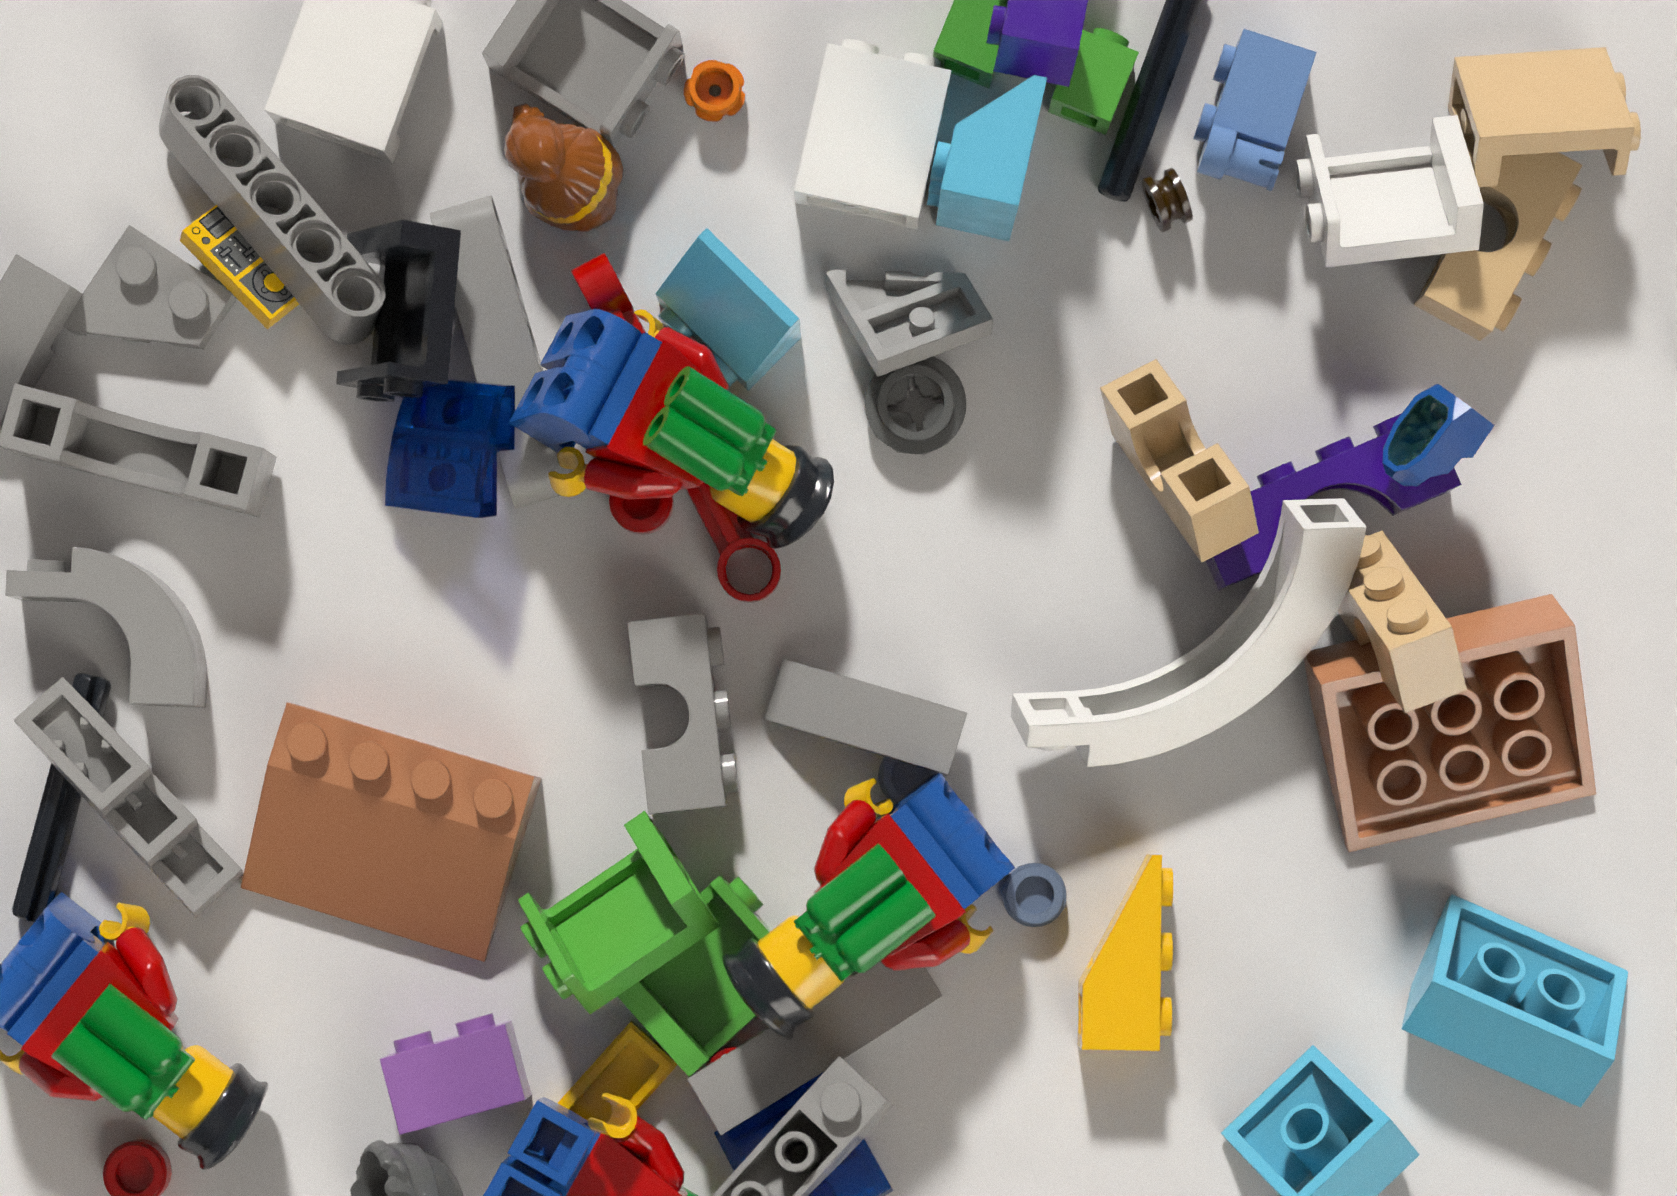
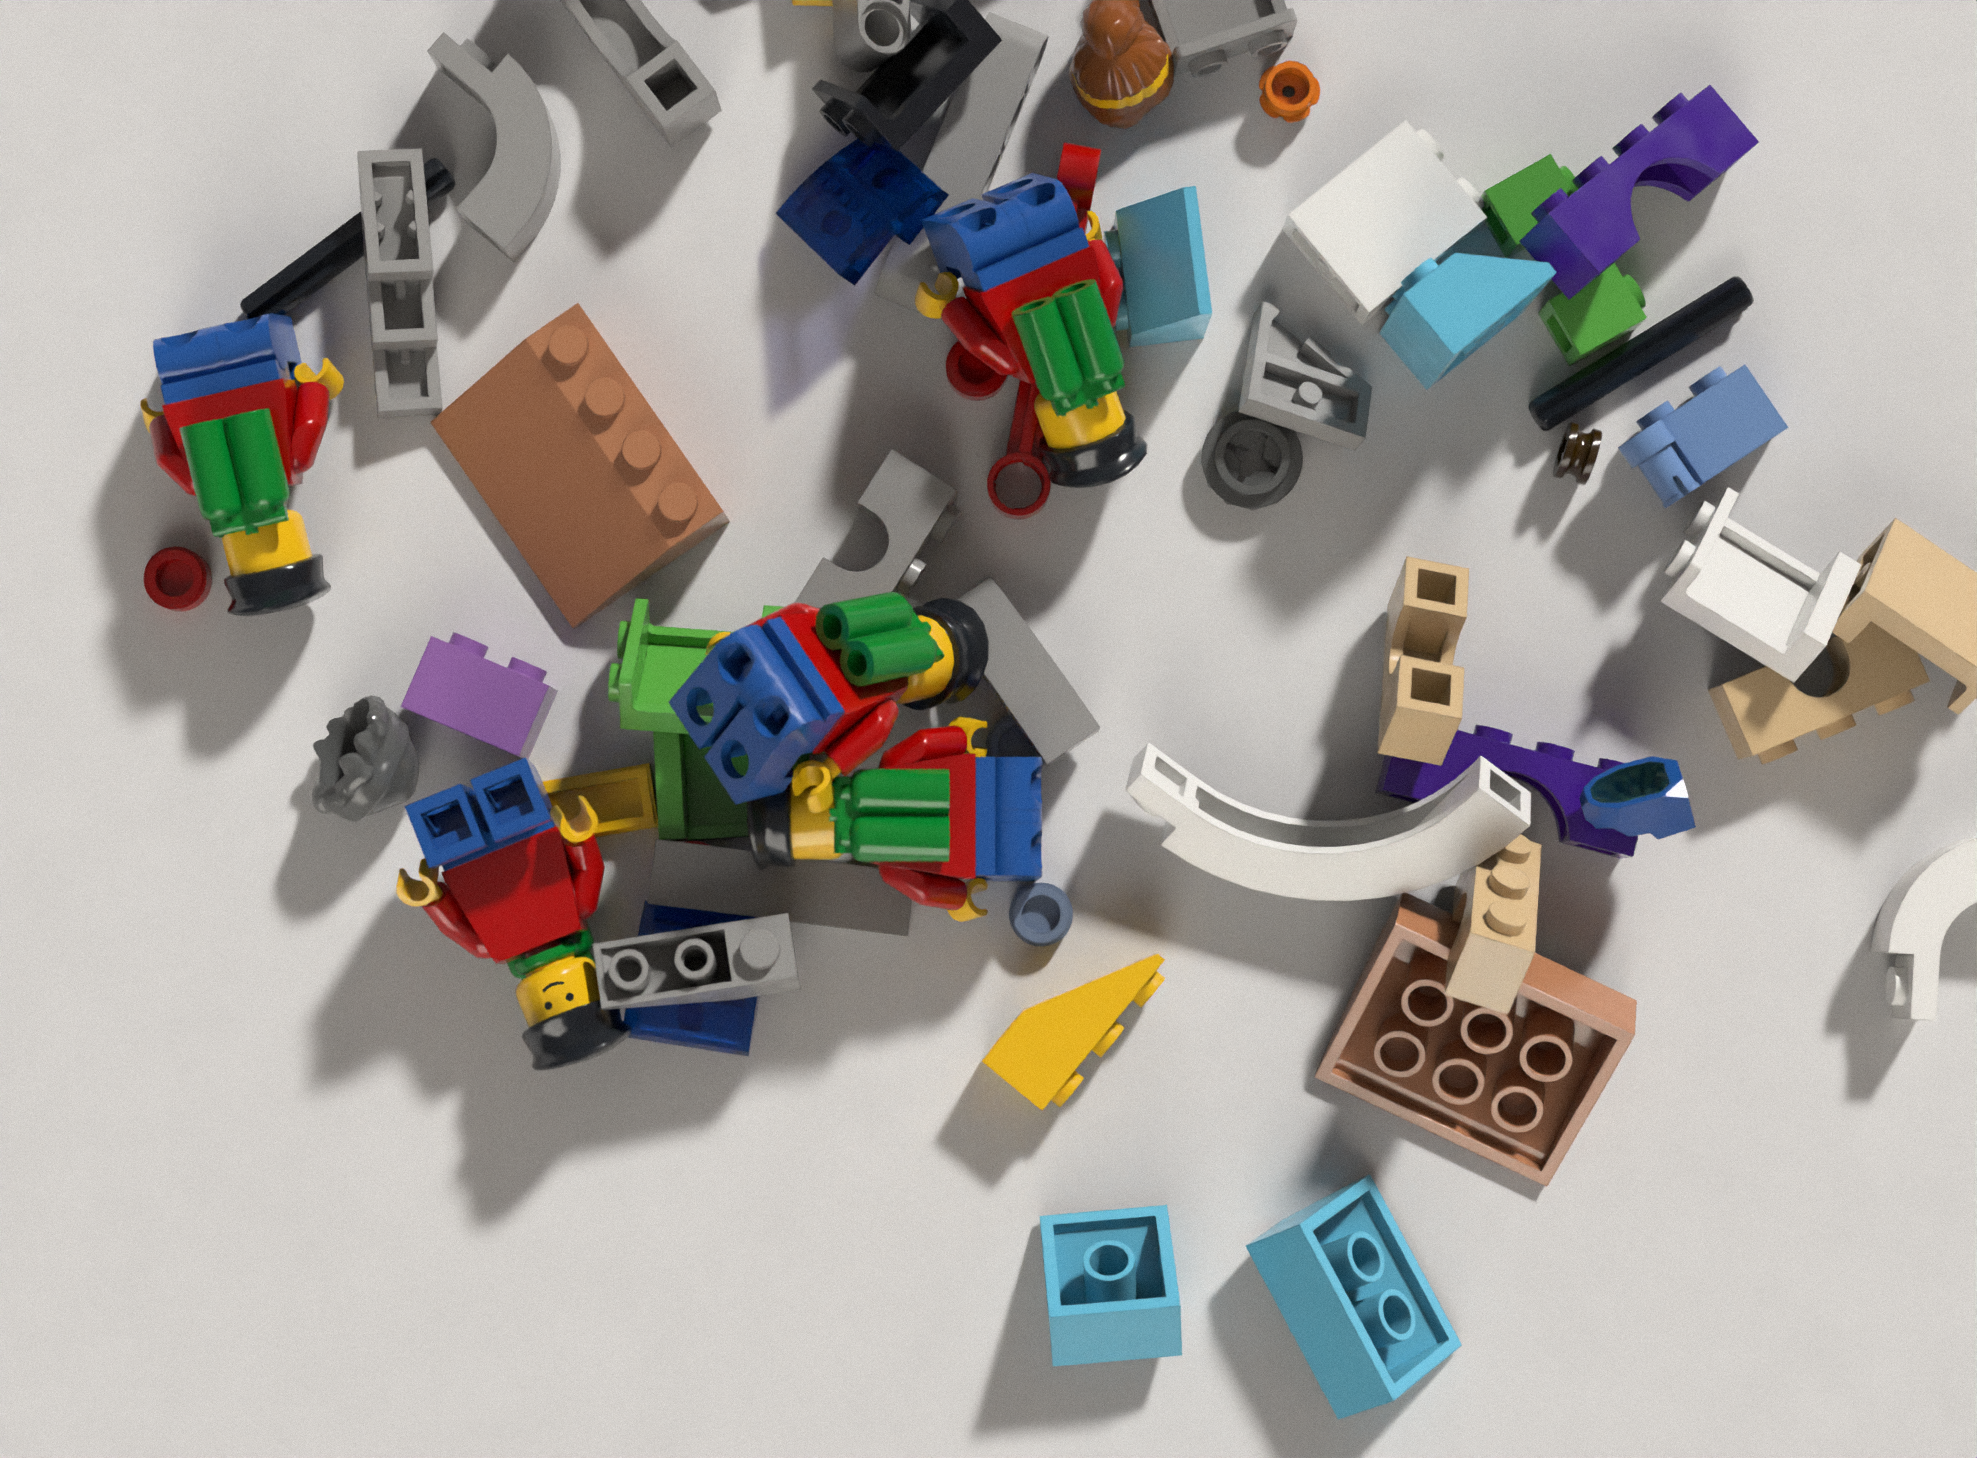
camera: 35 degrees right, 0 degrees up
none -> piece [668,592,989,813]

